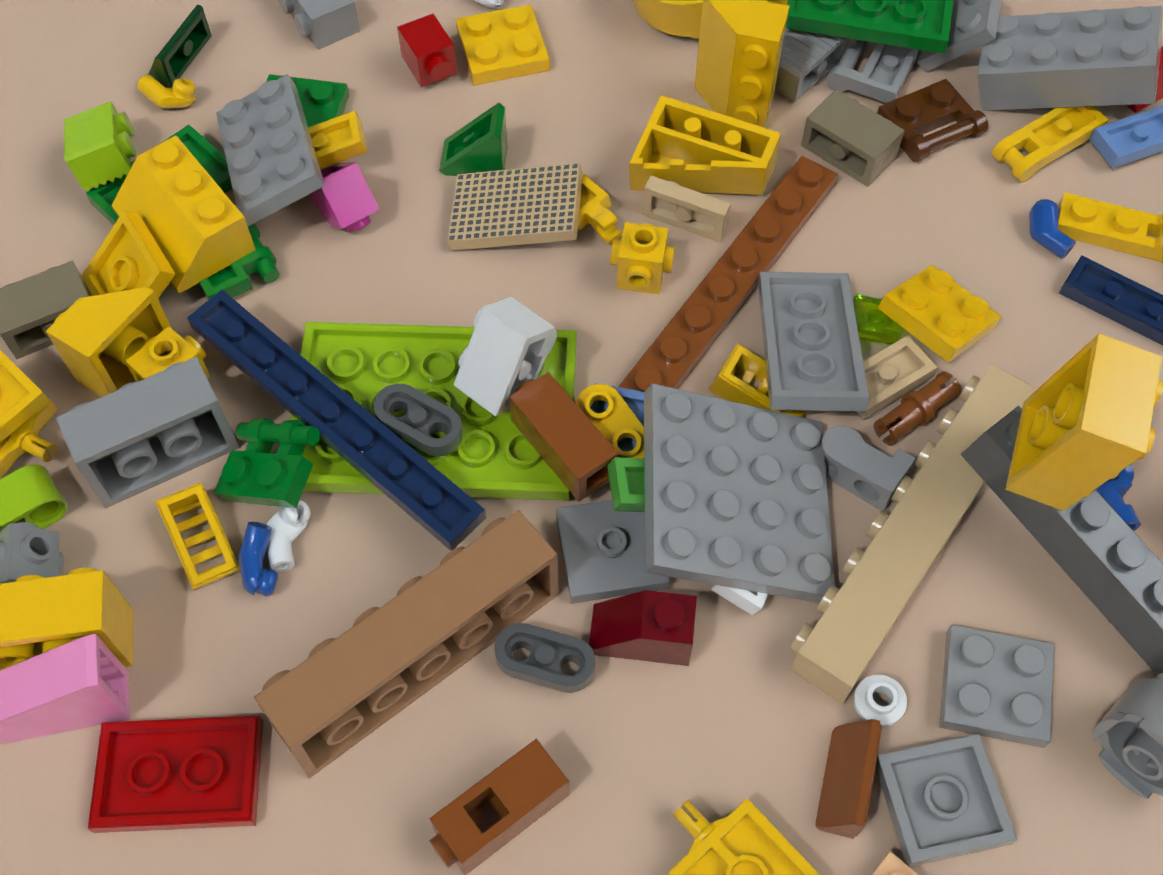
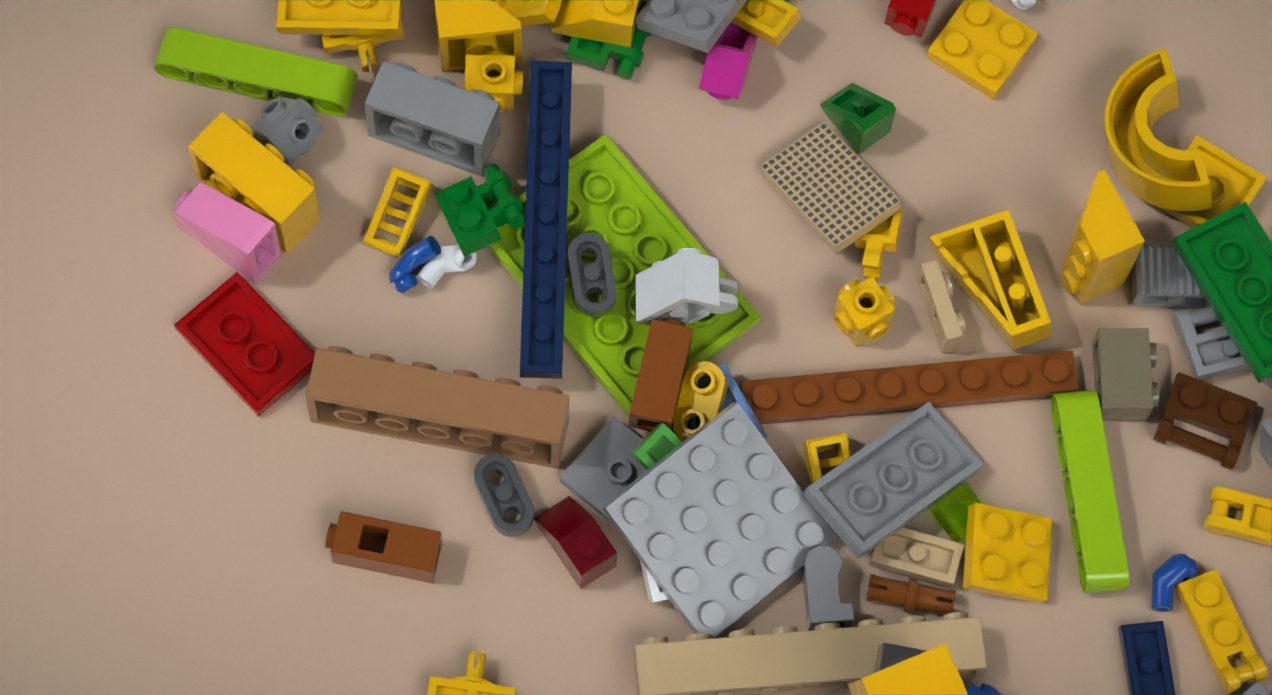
camera: 45 degrees right, 10 degrees up
none -> lime beam [1051,390,1129,594]

